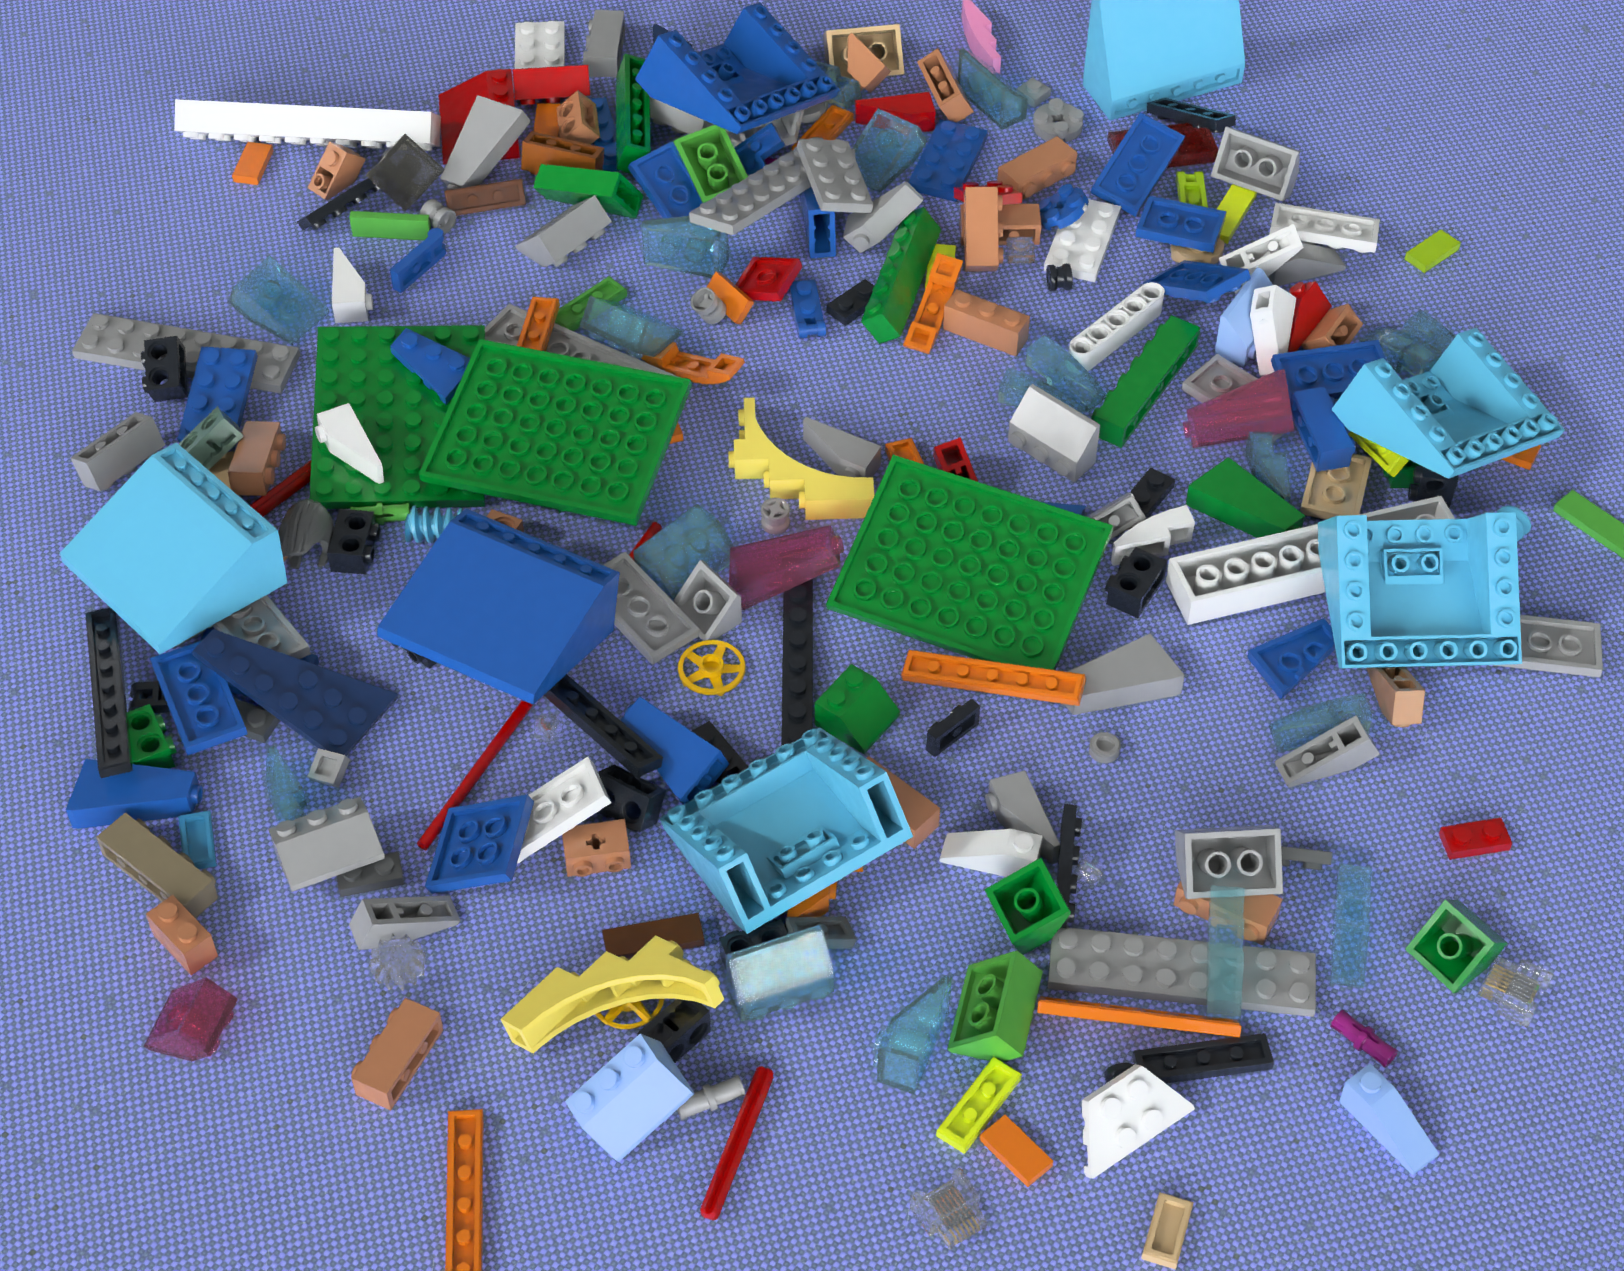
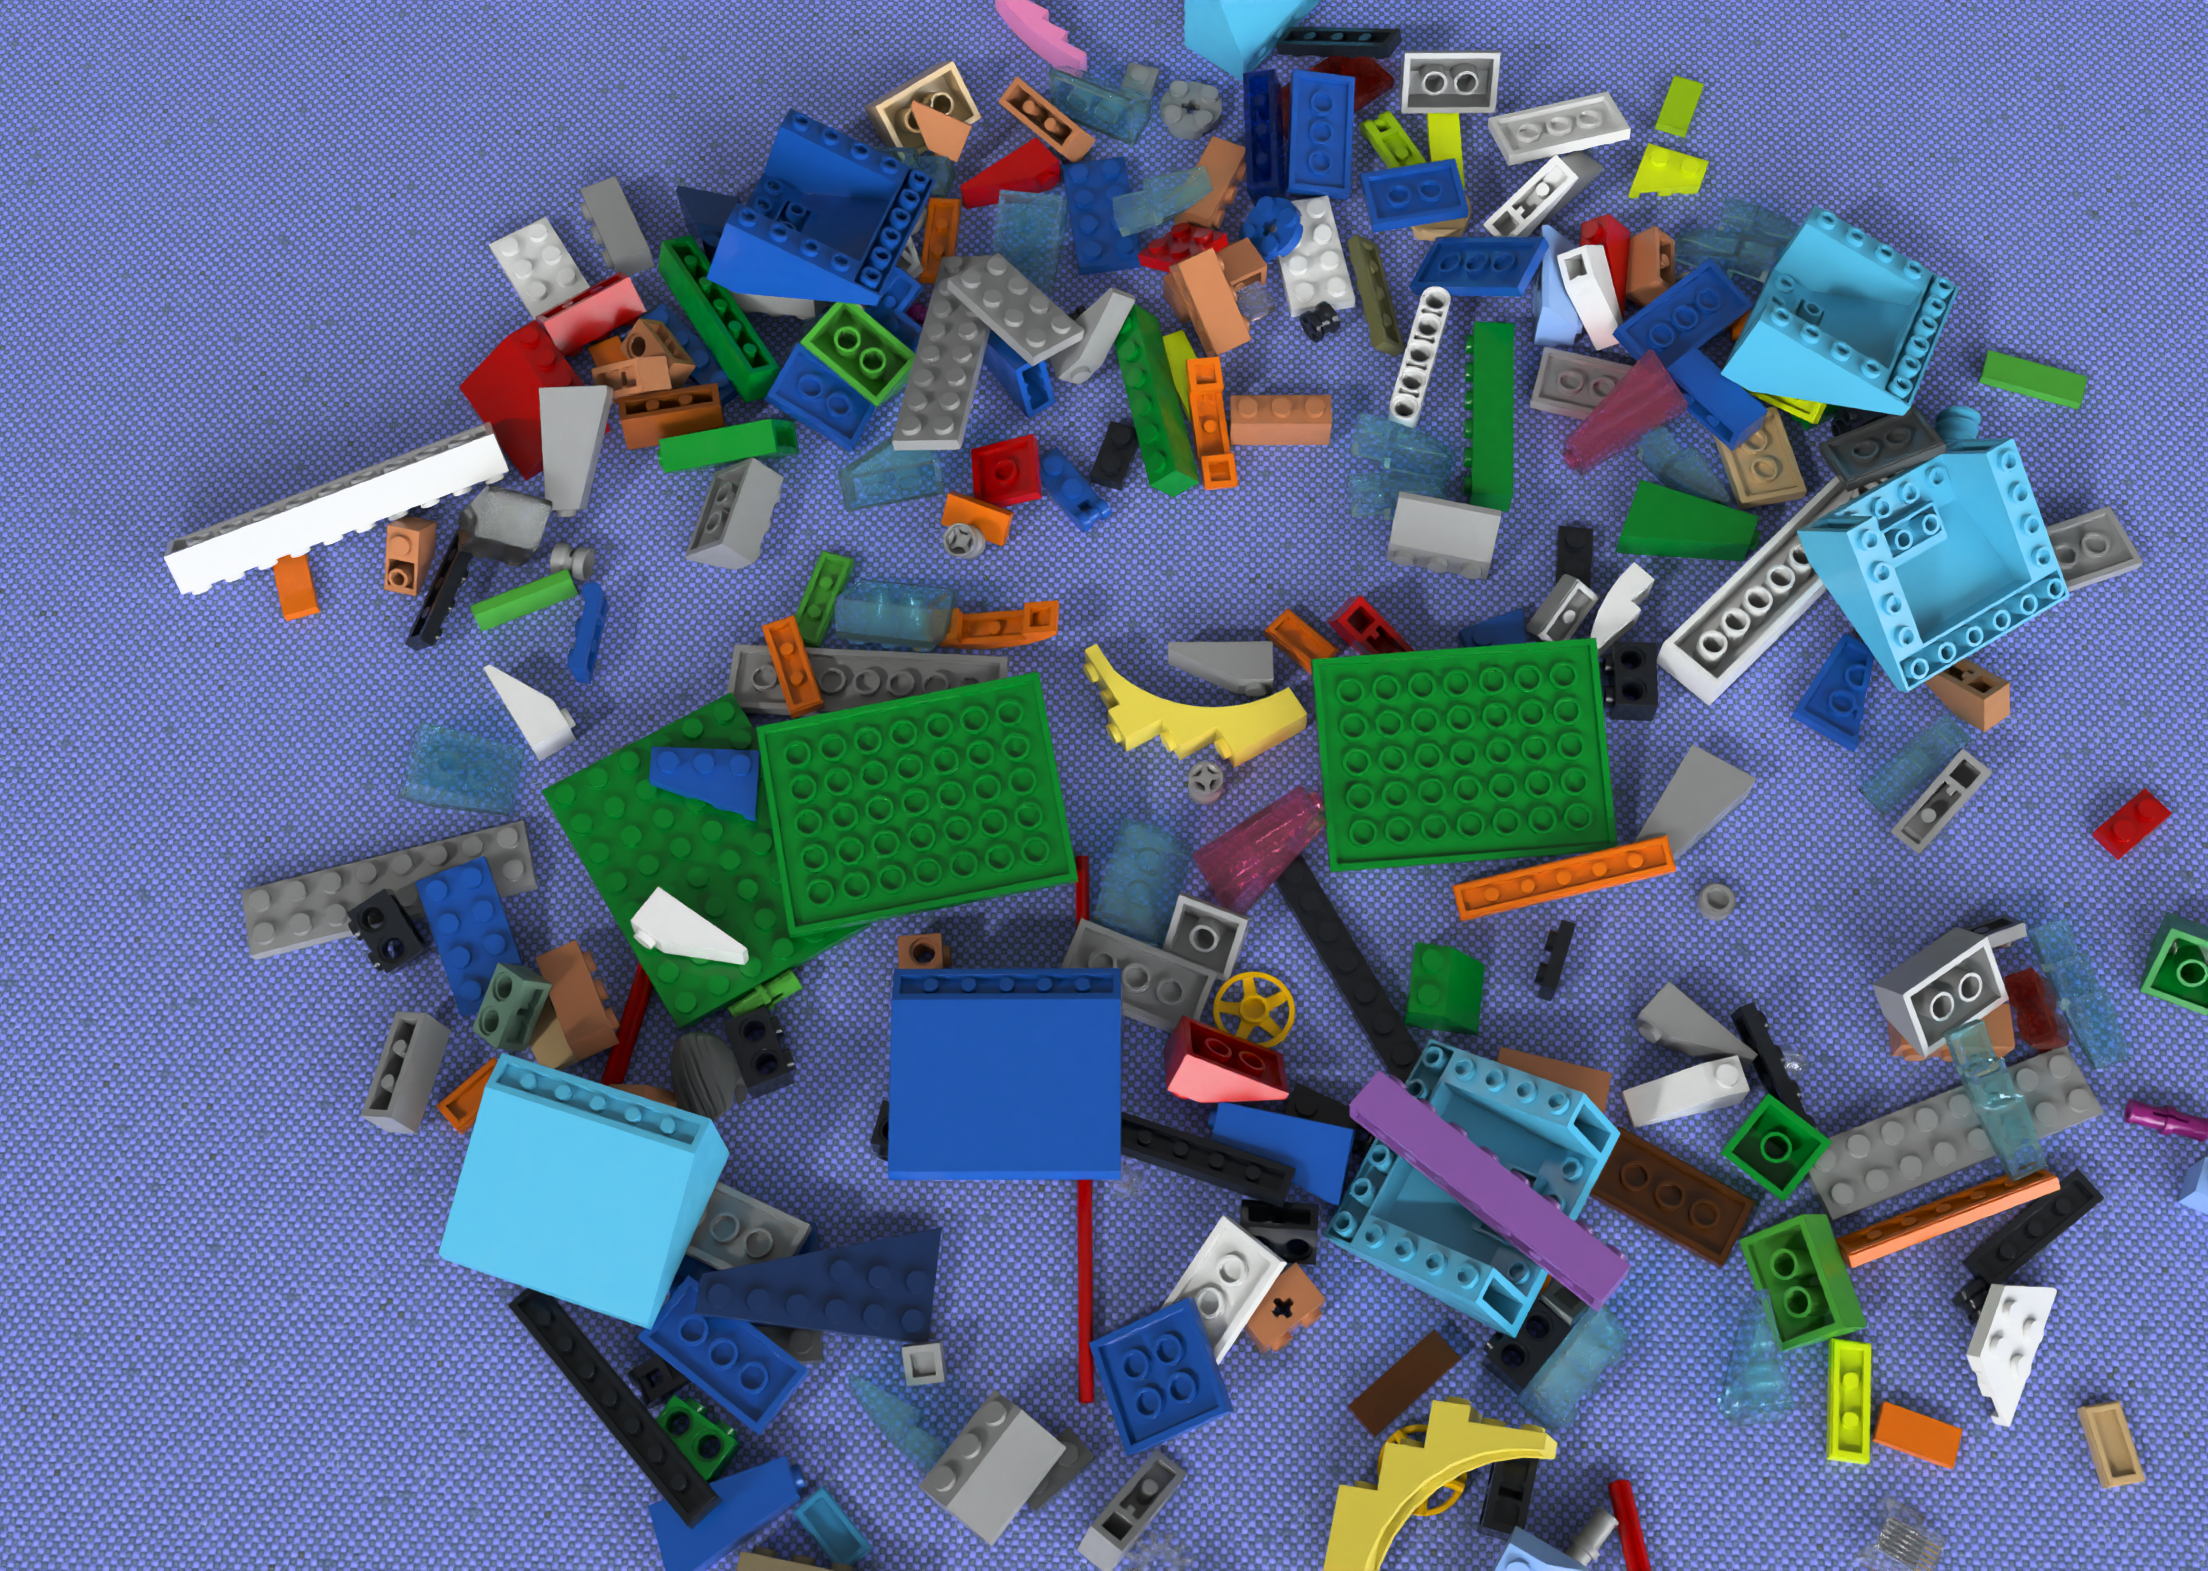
camera: 25 degrees left, 15 degrees up
medium azure piece [405,506,463,543] -> none
reddish brown tile [444,178,526,216] -> none
none -> nougat brick [591,356,672,401]
none -> clear light blue slope [1112,166,1213,237]
none -> red slope [1163,1015,1289,1103]
none -> clear blue brick [1243,69,1285,207]
none -> olive plate [1347,234,1405,357]
none -> medium lavender brick [1350,1070,1631,1312]
none -> reddish brown tile [1589,1126,1756,1269]
none -> neon yellow wing [1628,143,1709,199]
none -> dark grey tile [1818,405,1946,492]
none -> clear red brick [2004,967,2069,1053]

